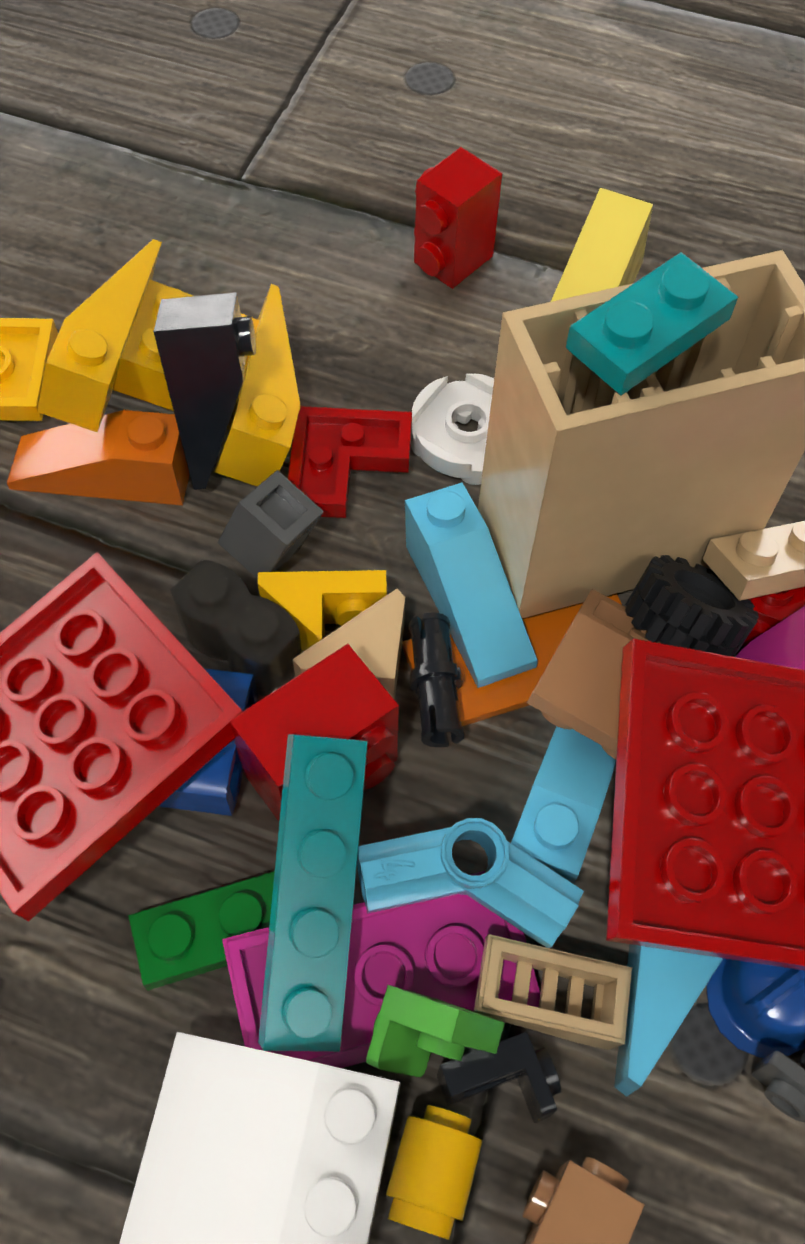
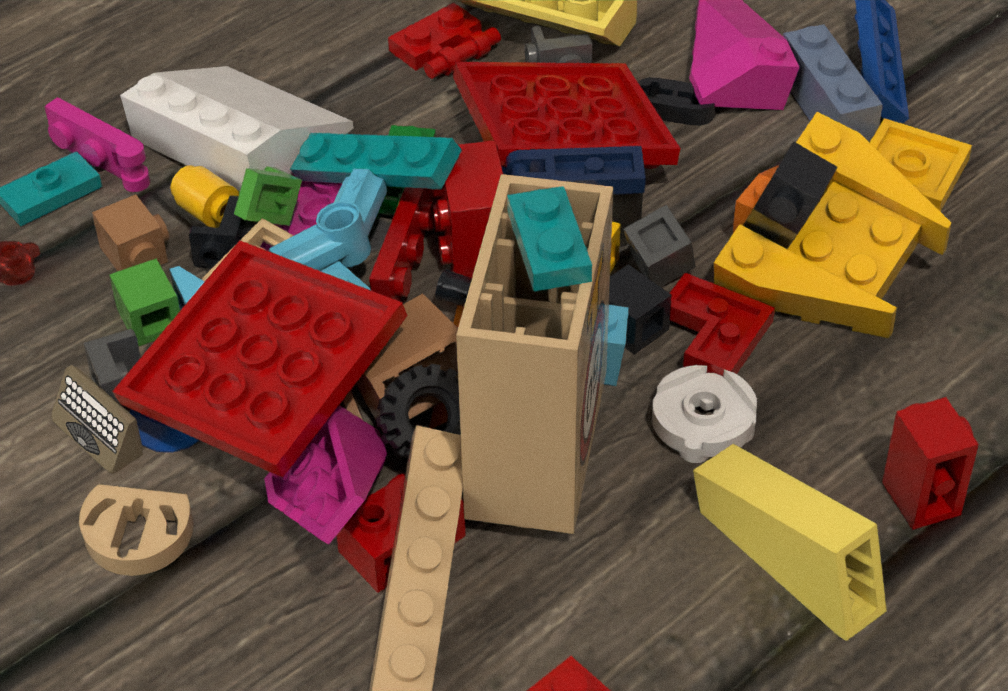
camera: 120 degrees right, 15 degrees down
none -> bright green brick [109,258,180,346]
none -> red plate [369,187,440,301]
none -> dark blue plate [505,146,646,195]
none -> black brick [609,264,672,355]

